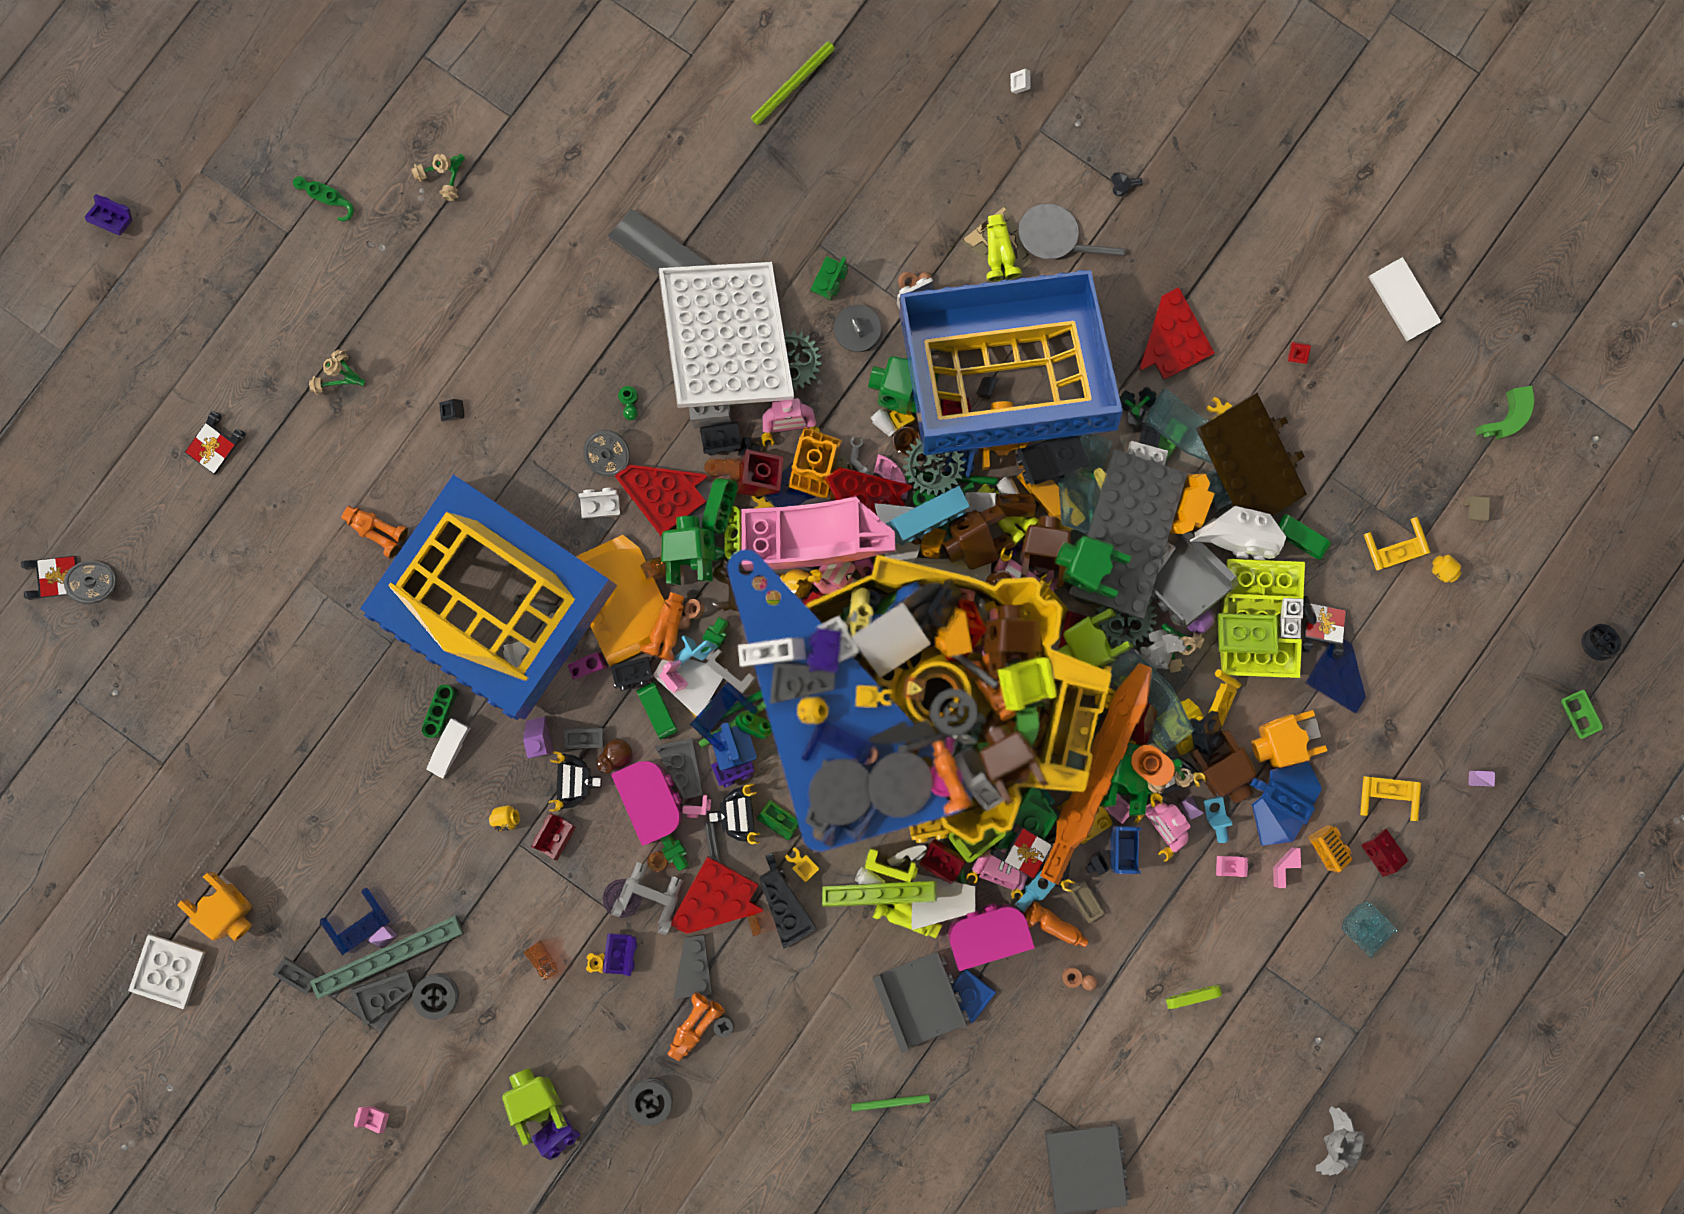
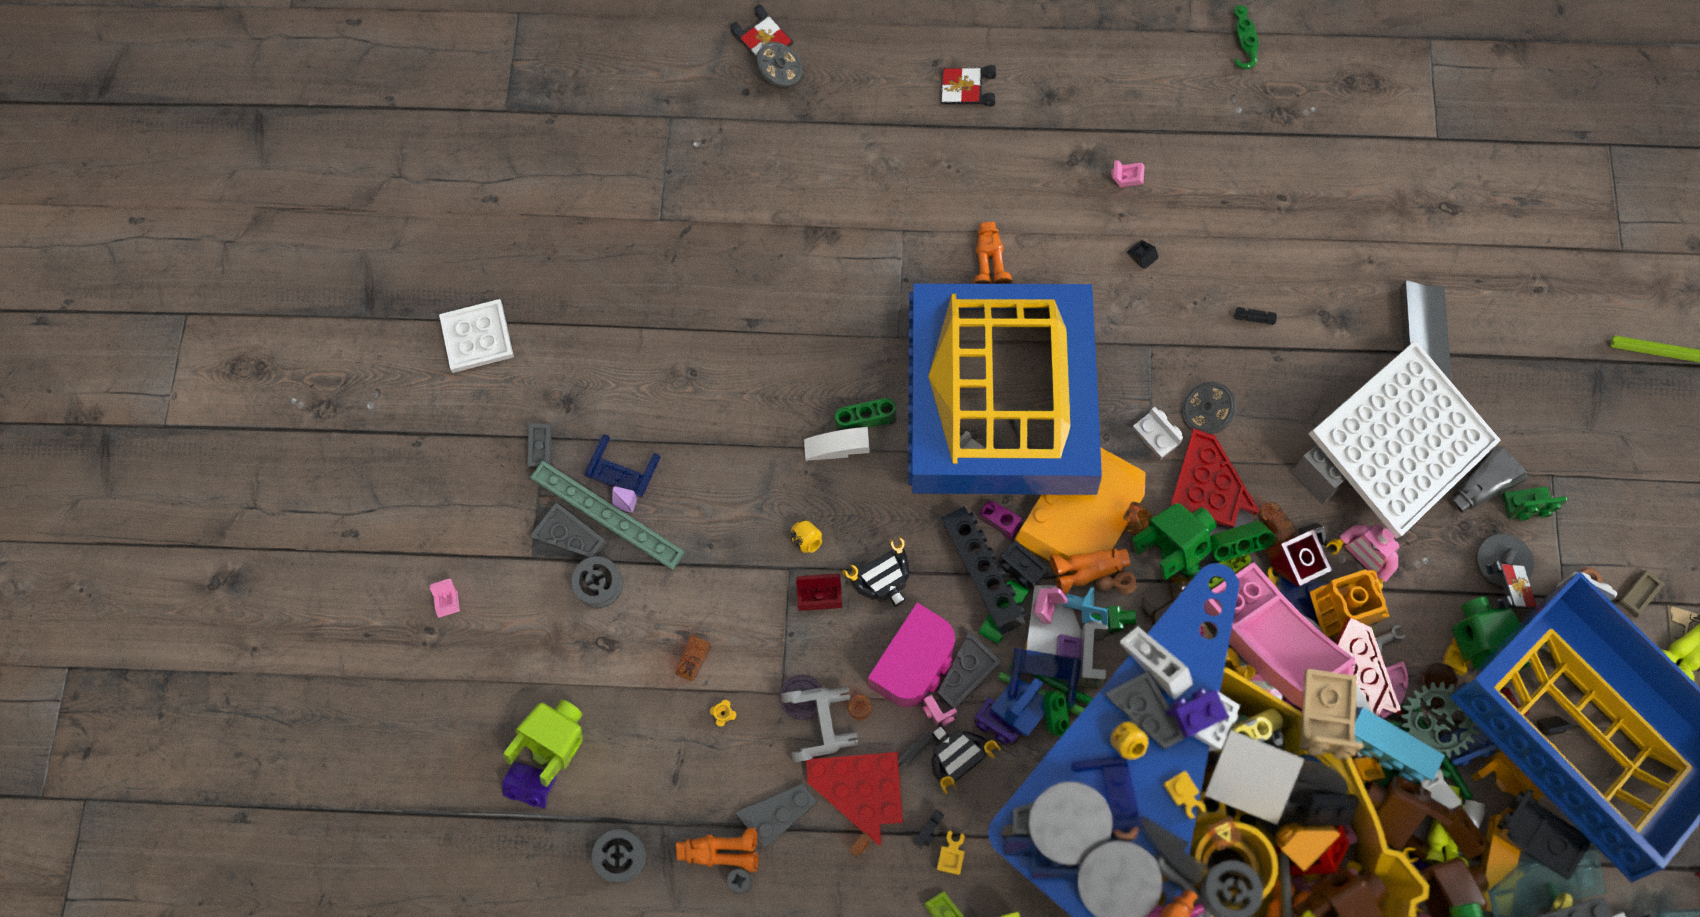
camera: 60 degrees right, 15 degrees down
light orange piece [177,871,252,942] -> none
plant [309,349,365,395] -> none
tan plant [412,154,465,201] -> none
medium lavender slope [523,716,554,758] -> none
dark grey plate [564,728,604,749] -> none
reddish brown hair [597,738,632,774] -> none
dark purple bracket [602,933,637,976] -> none
green plate [618,386,638,421] -> none
green axle [660,833,689,871] -> none
black bracket [700,421,741,455] -> none
green slope [757,800,799,840] -> none
black wing [759,867,817,949] -> none
sand green gear [784,330,822,392] -> none
white cone [870,408,897,437] -> none
black plant [1119,387,1159,427] -> none
none -> black brick [941,506,1026,635]
none -> medium lavender tile [1056,634,1081,662]
none -> bright pink bracket [1111,160,1144,187]
none -> black axle [1234,307,1277,325]
none -> tan bracket [1300,669,1363,759]
none -> flat silver piece [1450,446,1527,513]
none -> flag [1485,561,1537,609]
none -> dark tan tile [1617,569,1665,617]

